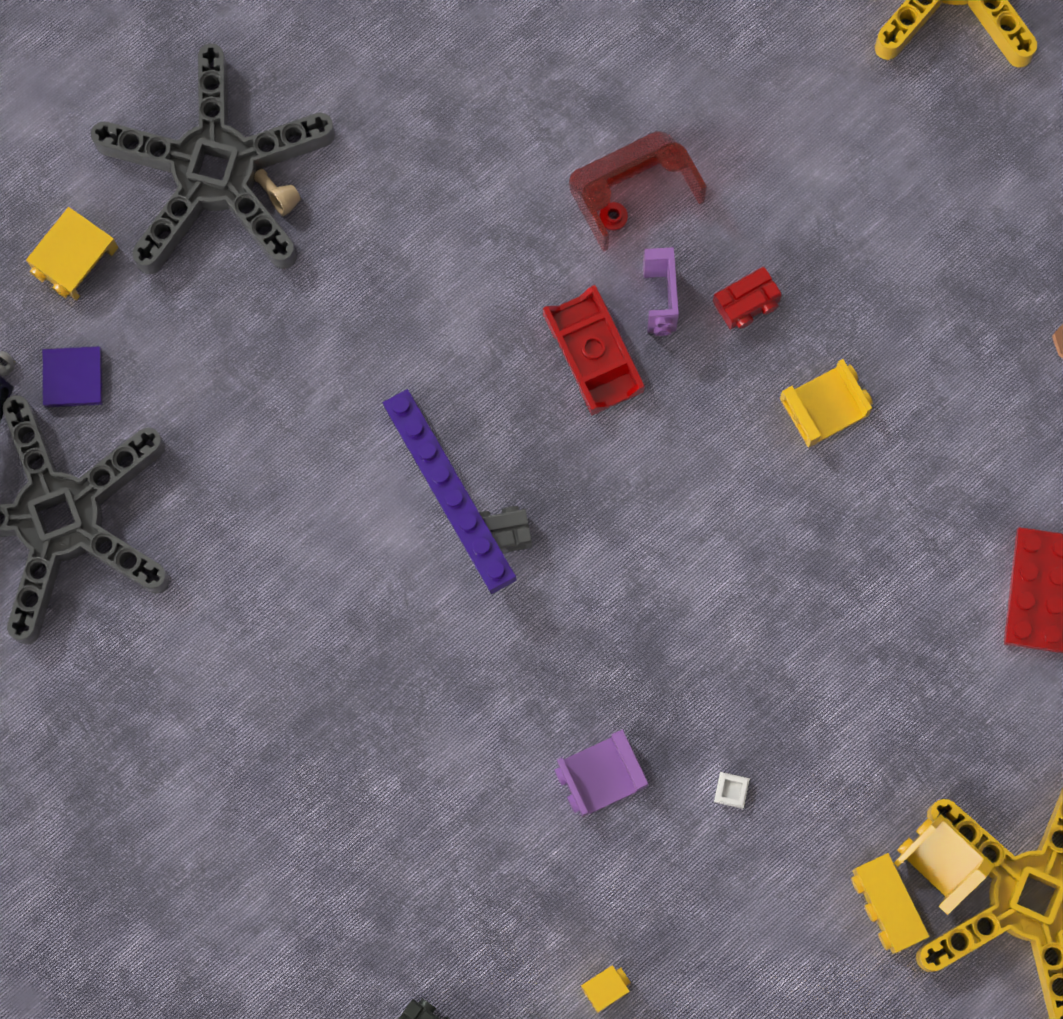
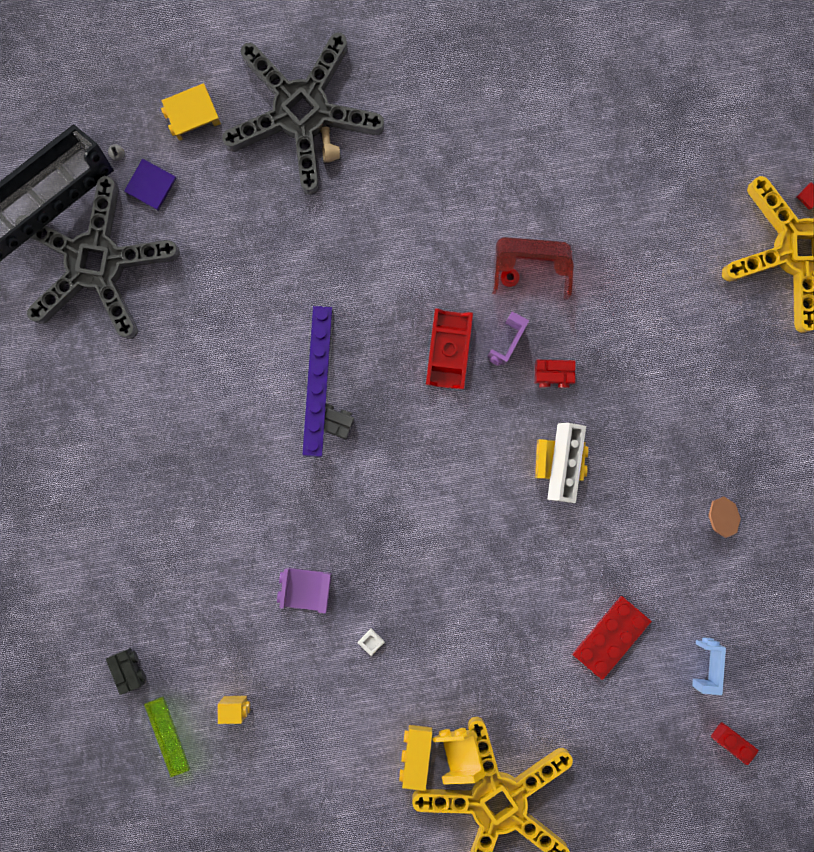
camera: 25 degrees right, 10 degrees up
none -> white brick [547,423,586,503]

